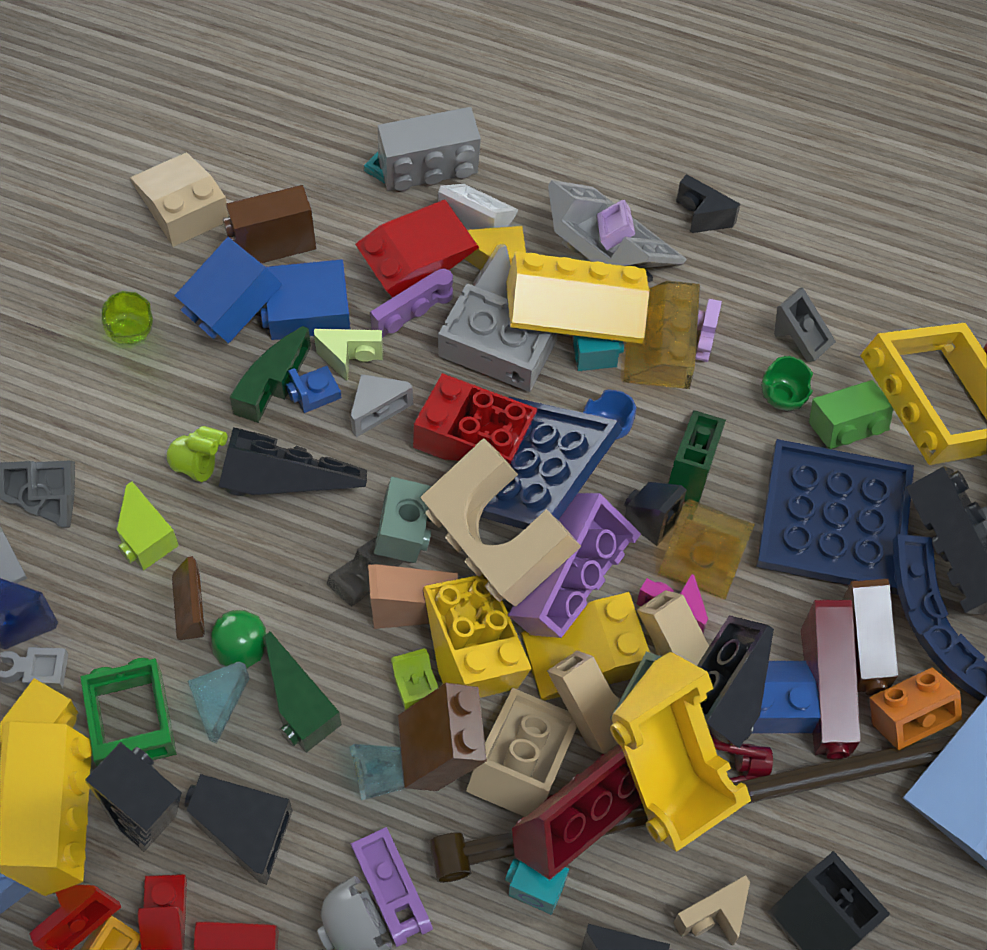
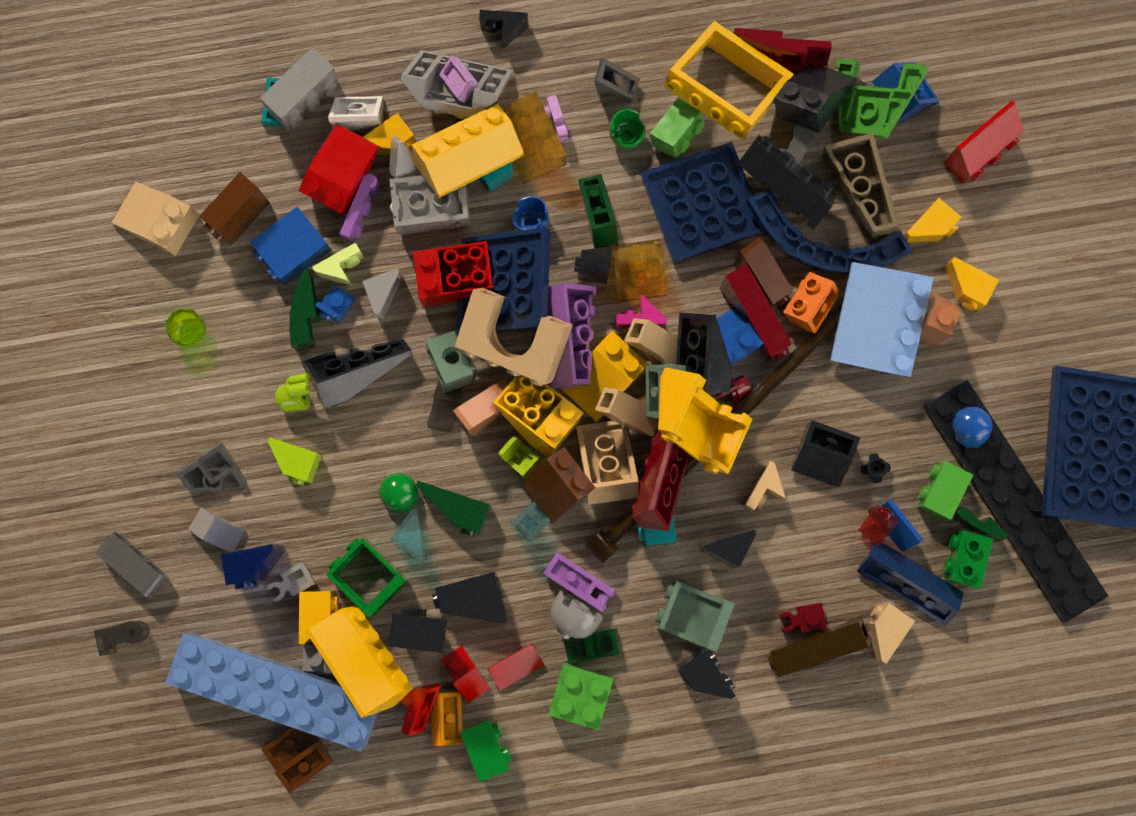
camera: 25 degrees left, 20 degrees up
reddish brown slope [172,556,205,640] -> none
blue brick [174,237,282,344] -> none

